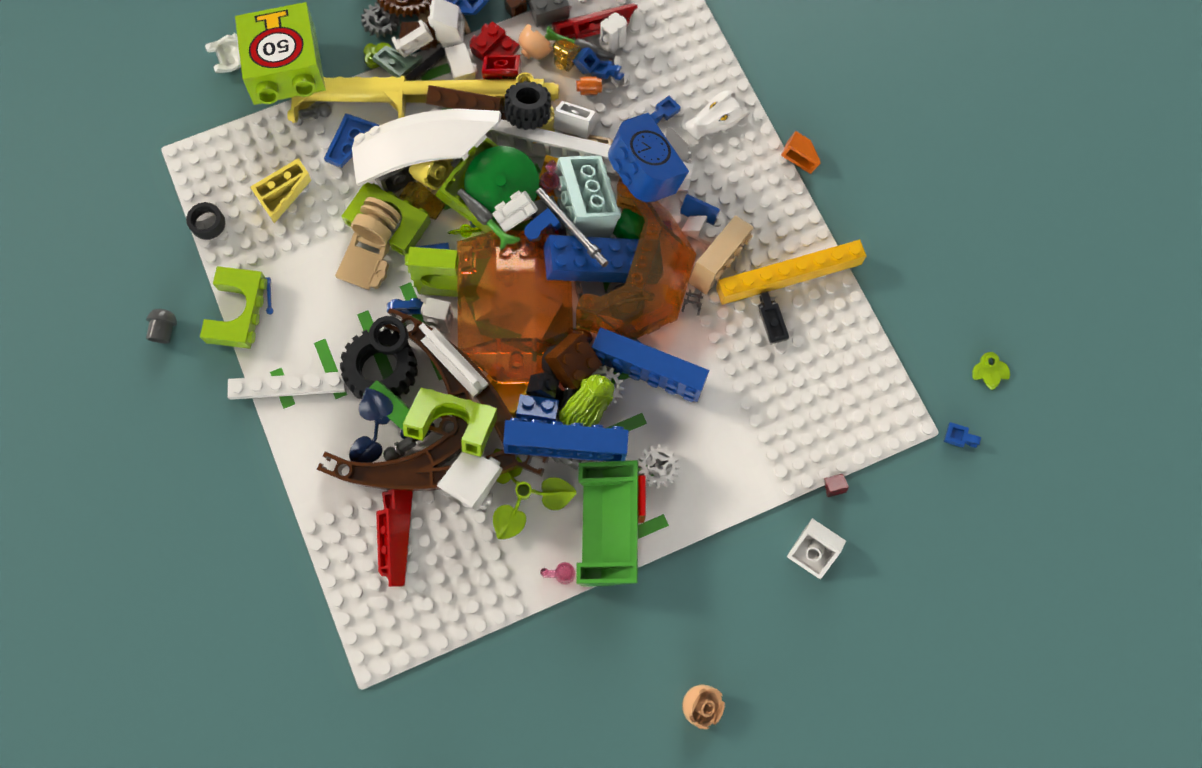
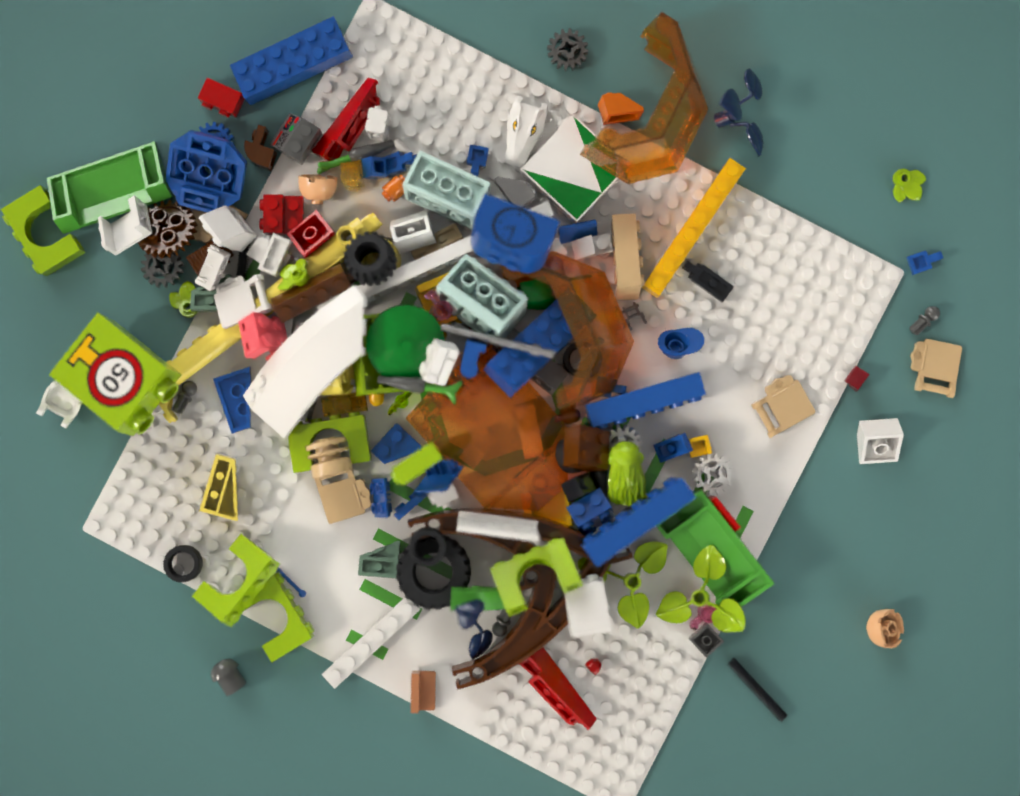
camera: 40 degrees left, 15 degrees up
none -> lime arch [192,534,280,627]
none -> white piece [214,274,273,329]
none -> coral piece [238,312,288,361]
none -> white plate [258,233,292,277]
none -> lime plate [278,258,309,291]
none -> sand green wing [358,541,401,579]
none -> yellow hinge [369,394,384,407]
none -> blue hinge [370,478,392,518]
none -> light aqua brick [402,151,491,230]
none -> nougat panel [411,671,436,713]
none -> blue hinge [414,459,464,493]
none -> white tile [520,114,629,224]
none -> dark grey gear [547,28,588,71]
none -> clear orange windscreen [580,11,708,184]
none -> red hinge [584,658,602,676]
none -> blue slope [653,433,693,463]
none -> lime plant [656,545,745,633]
none -> blue piece [658,328,704,360]
none -> yellow panel [688,435,712,458]
none -> dark grey piece [688,622,724,658]
none -> dark blue plant [714,68,763,157]
none -> black axle [727,658,787,722]
none -> tan piece [751,375,815,438]
none -> dark grey axle [909,306,940,336]
none -> tan piece [910,339,962,398]

